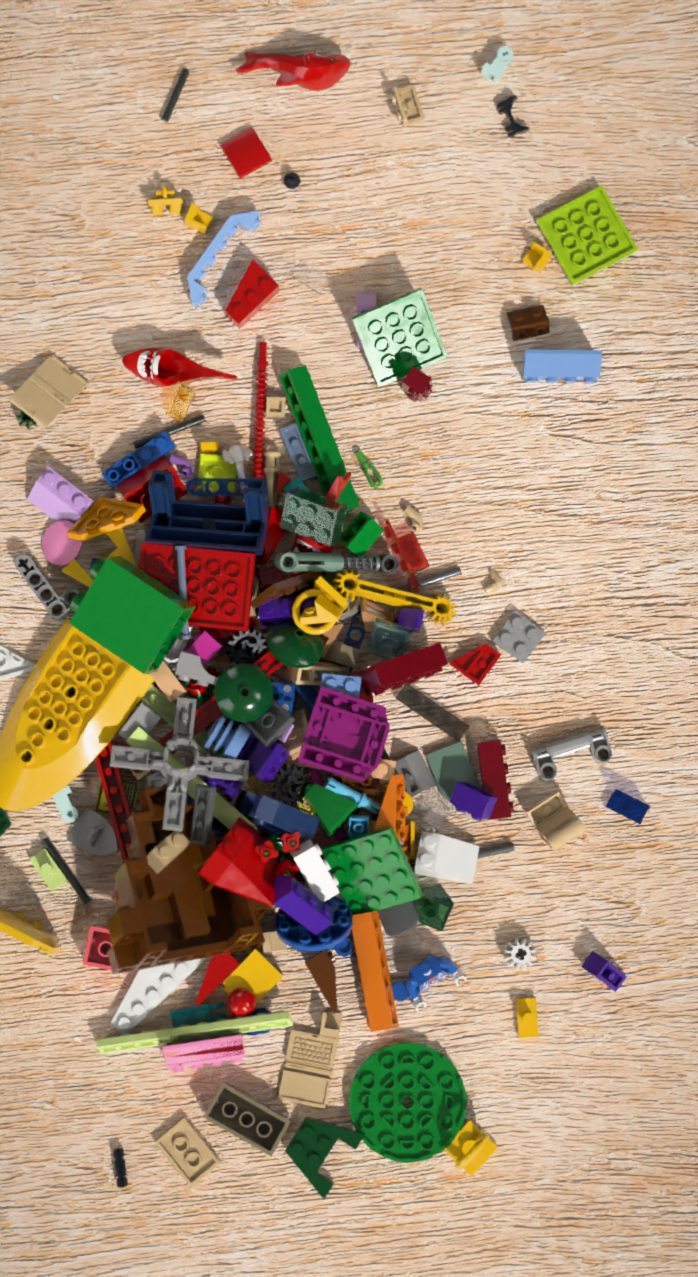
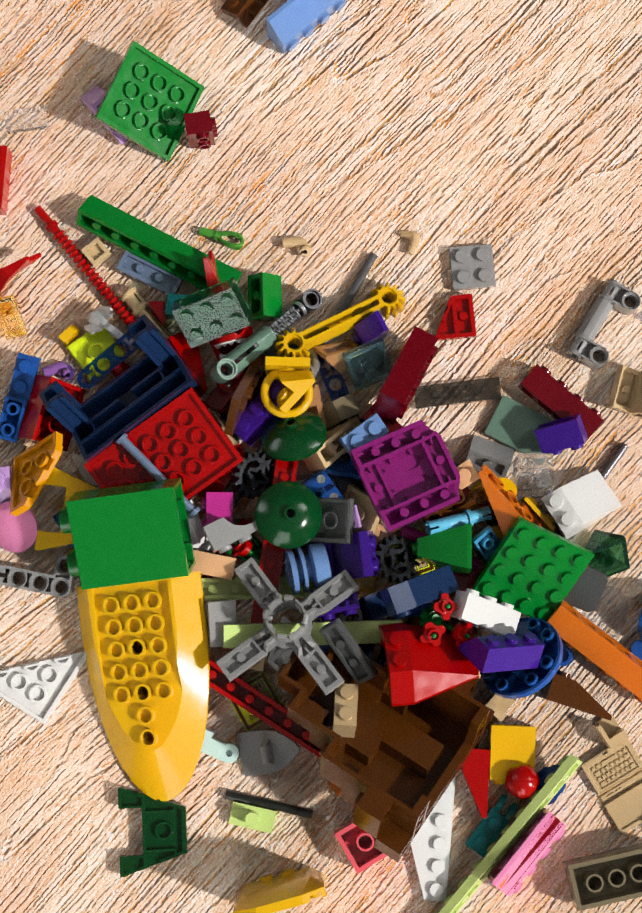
camera: 45 degrees left, 0 degrees up
pearl dark grey bar [133,414,206,449] -> none
clear red bracket [383,520,429,593] -> none

